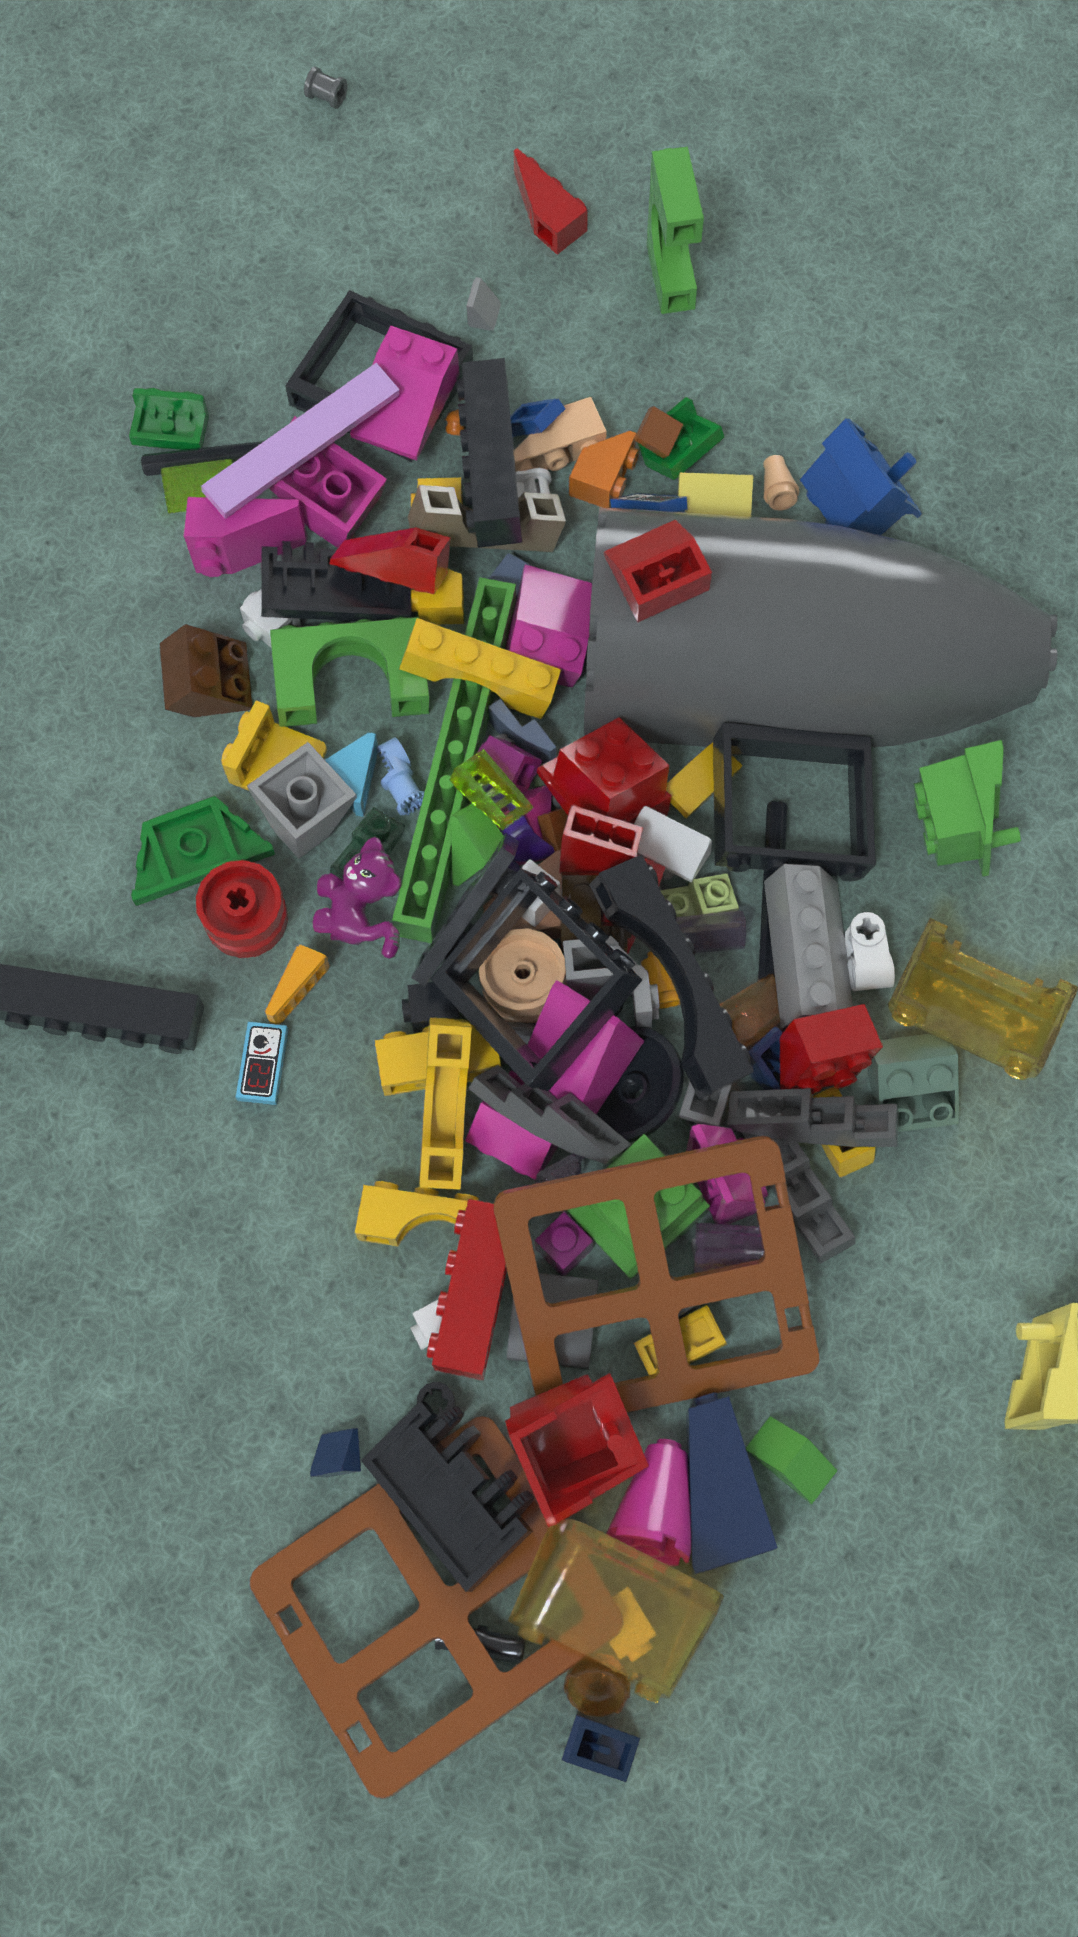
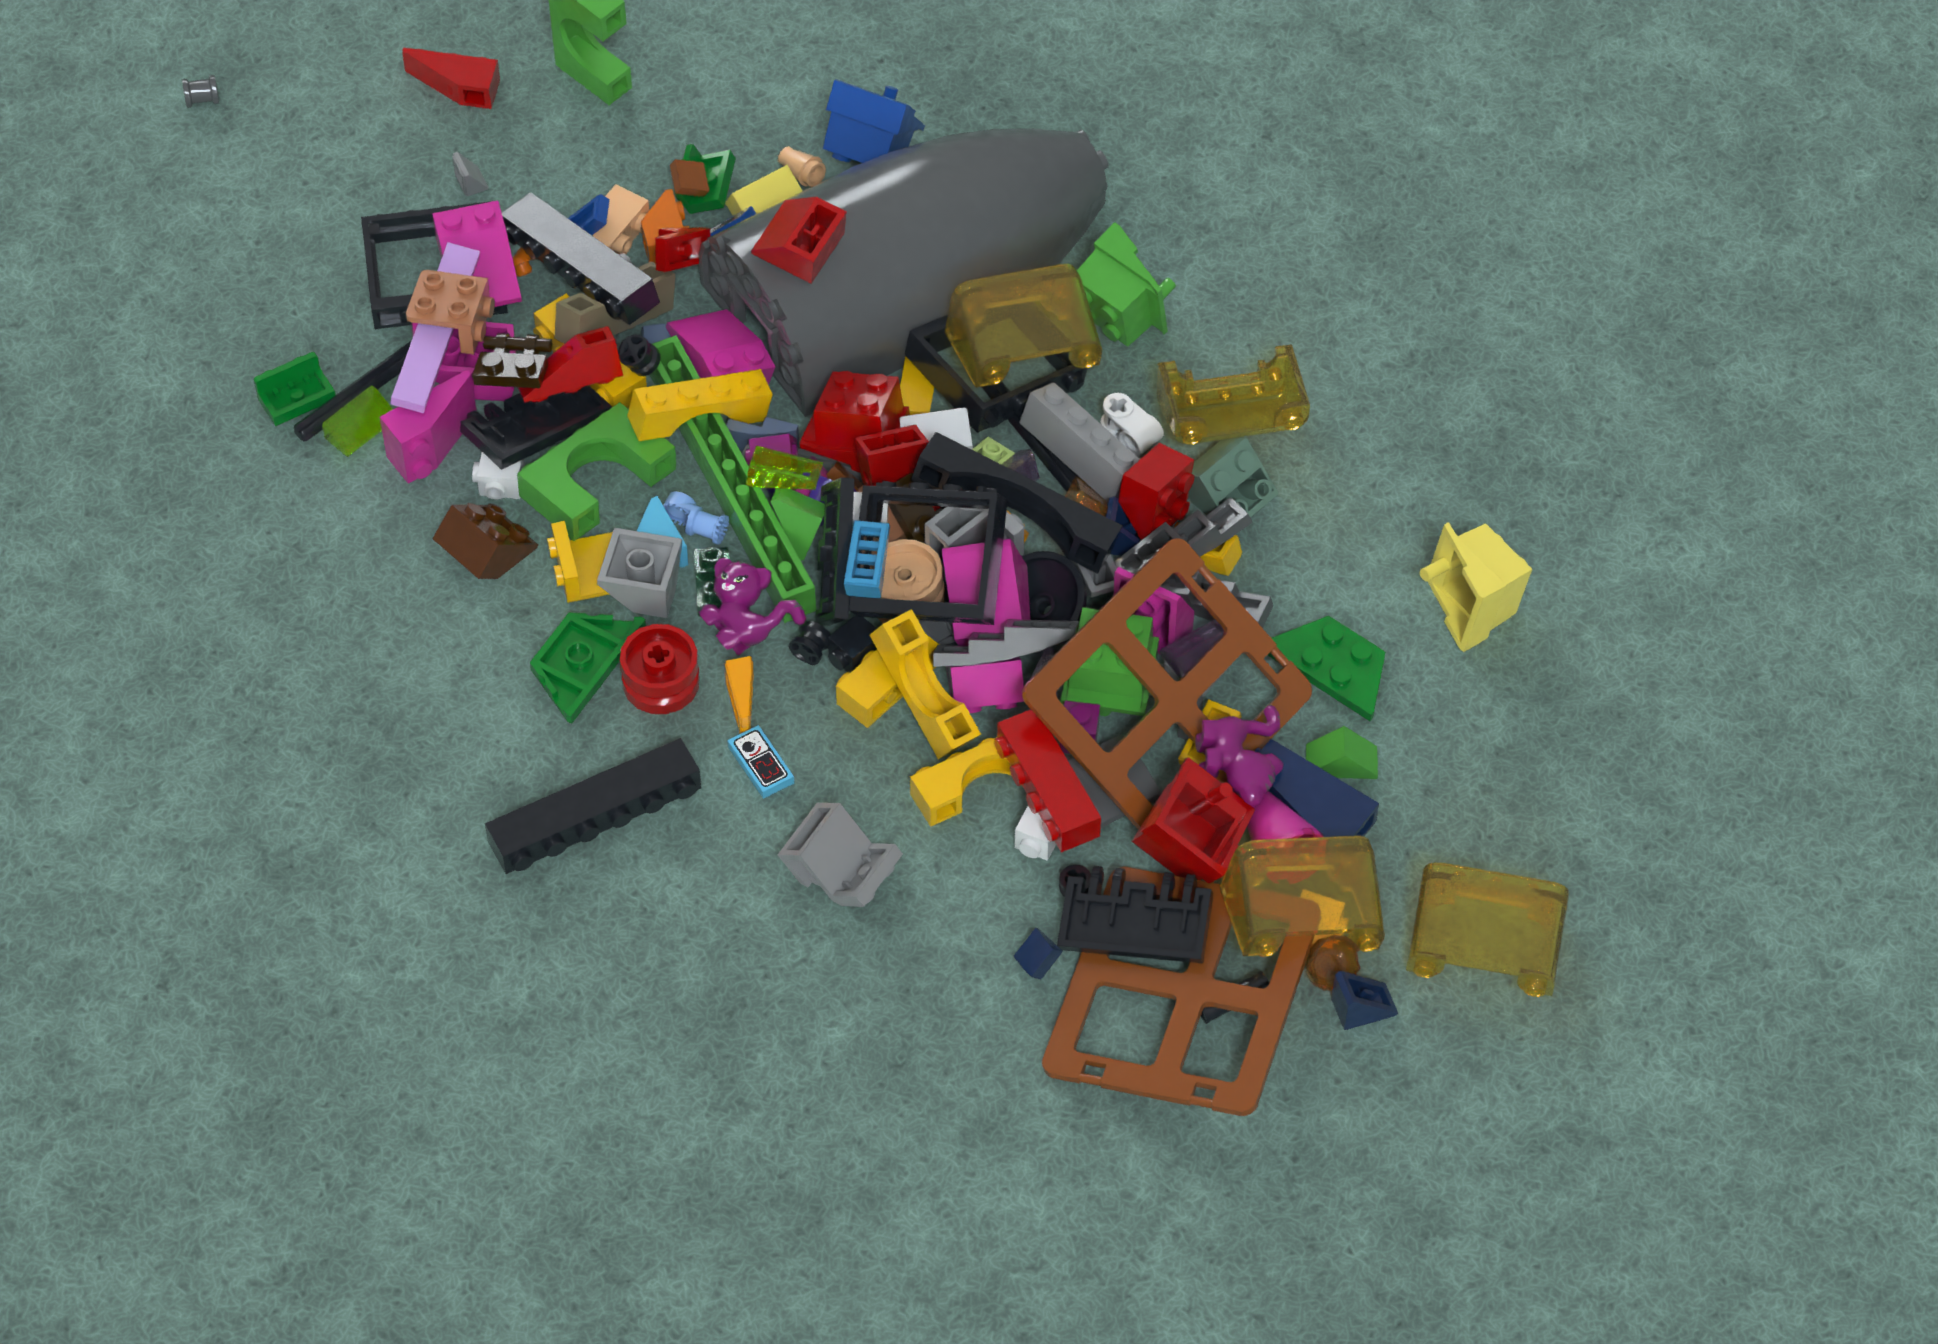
camera: 40 degrees left, 15 degrees down
none -> nougat bracket [406,270,495,355]
none -> dark brown plate [472,333,553,388]
none -> black wheel [618,335,661,376]
none -> red slope [655,227,710,272]
none -> light grey piece [778,803,903,907]
none -> black wheel [789,621,831,665]
none -> dark azure slope [844,520,890,599]
none -> clear yellow windscreen [945,264,1102,388]
none -> magenta animal [1195,705,1284,806]
none -> green wing [1268,616,1386,721]
none -> clear yellow windscreen [1406,862,1569,997]

